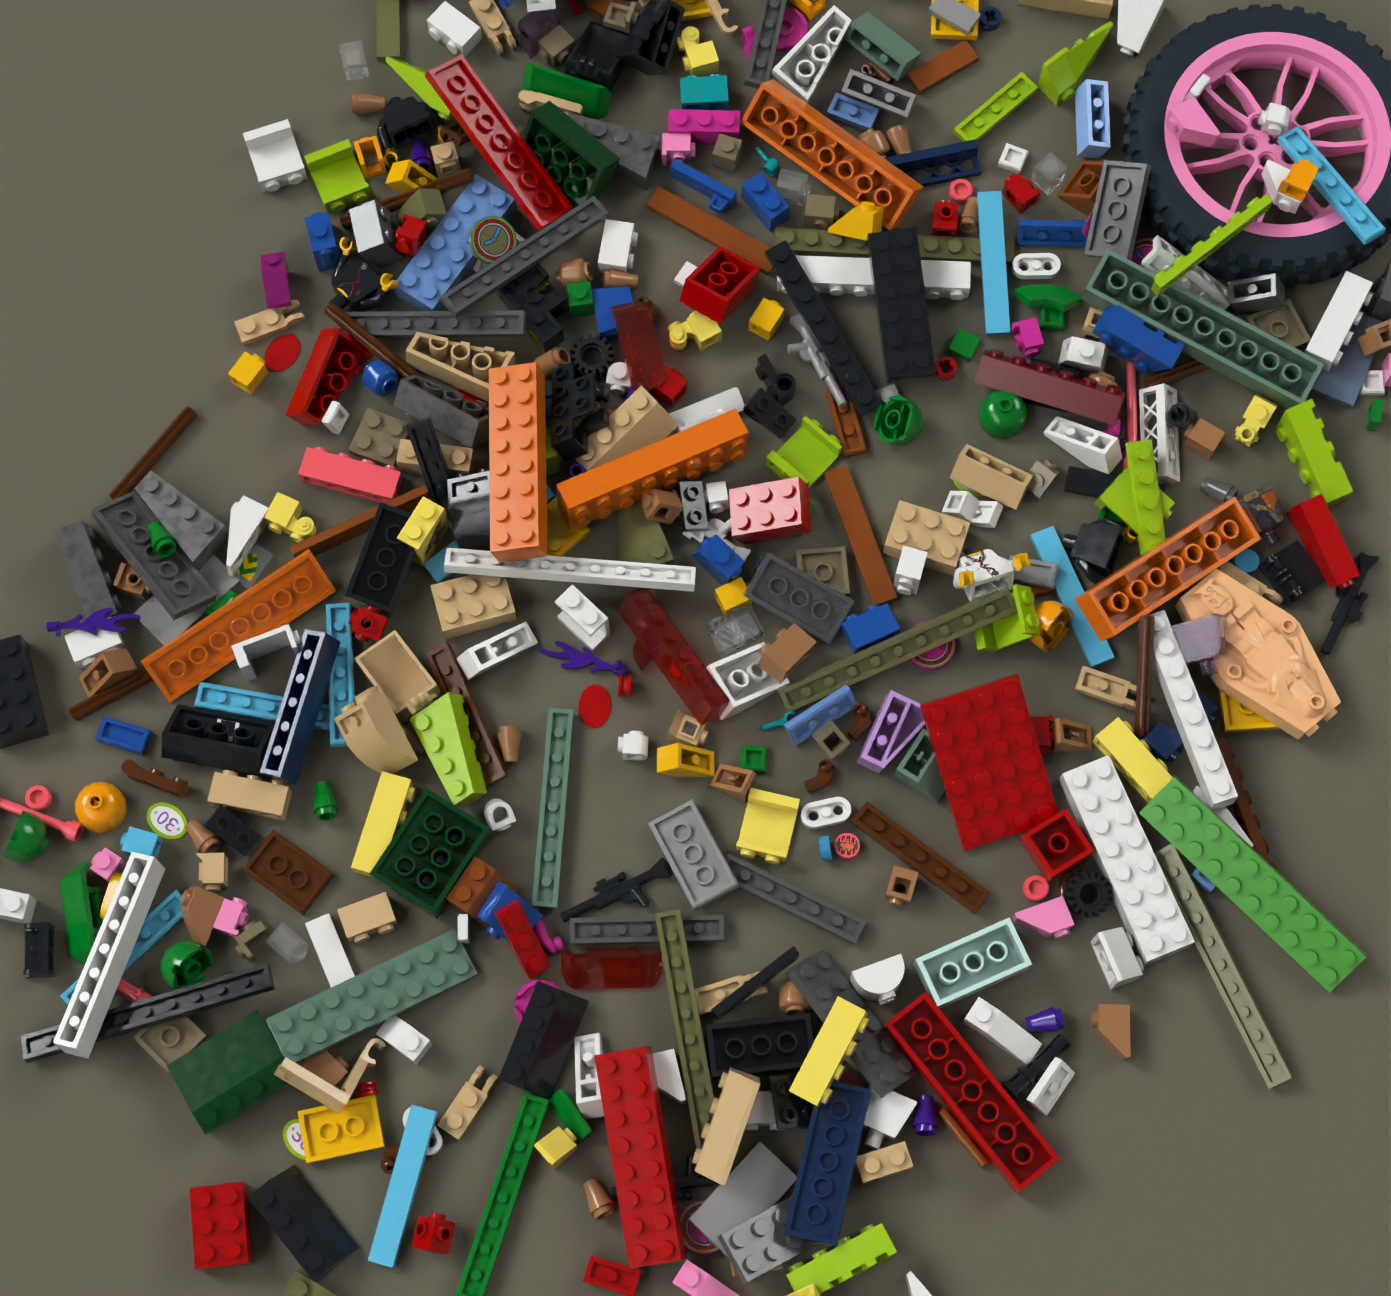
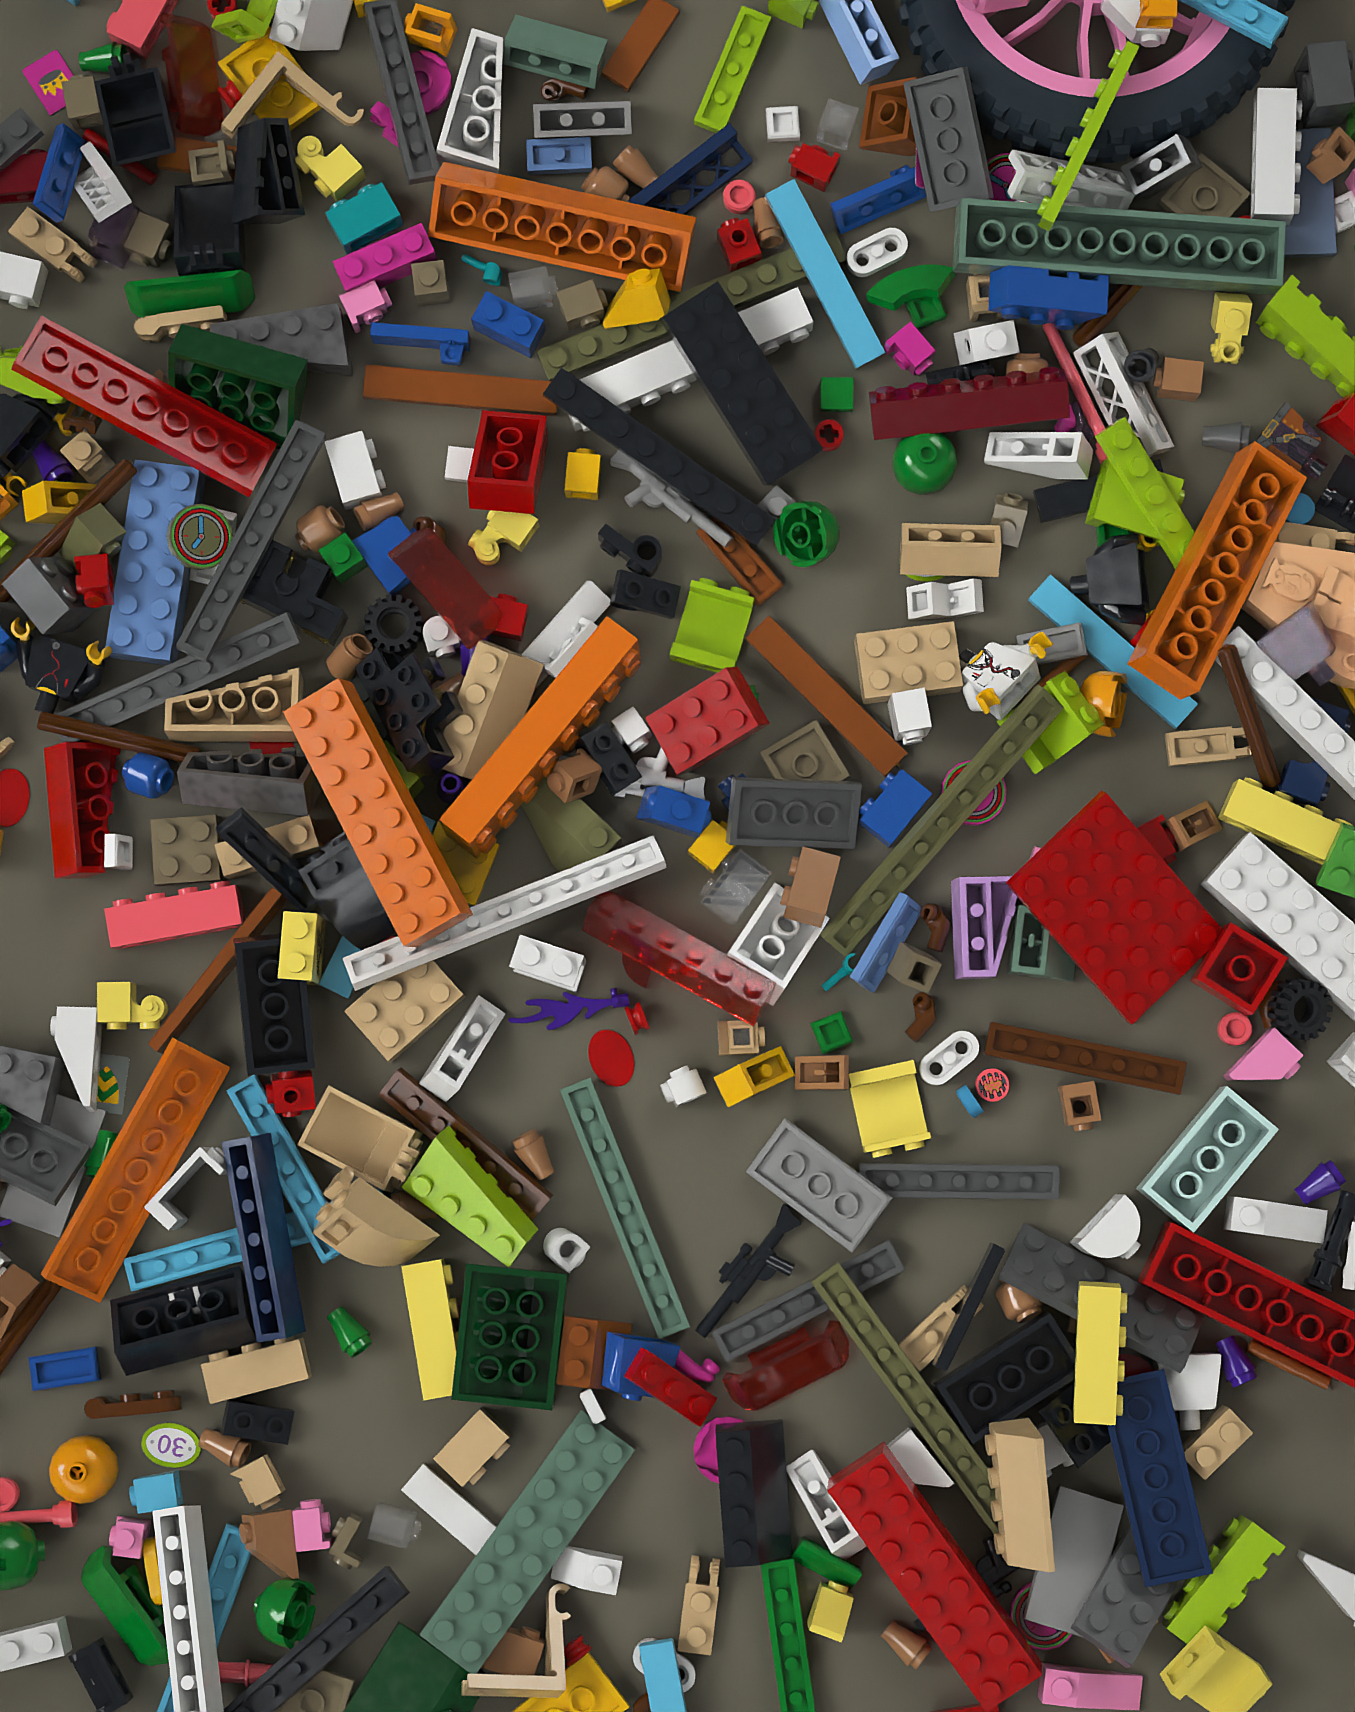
camera: 25 degrees left, 10 degrees up
reddish brown tile [242,830,334,915] -> none

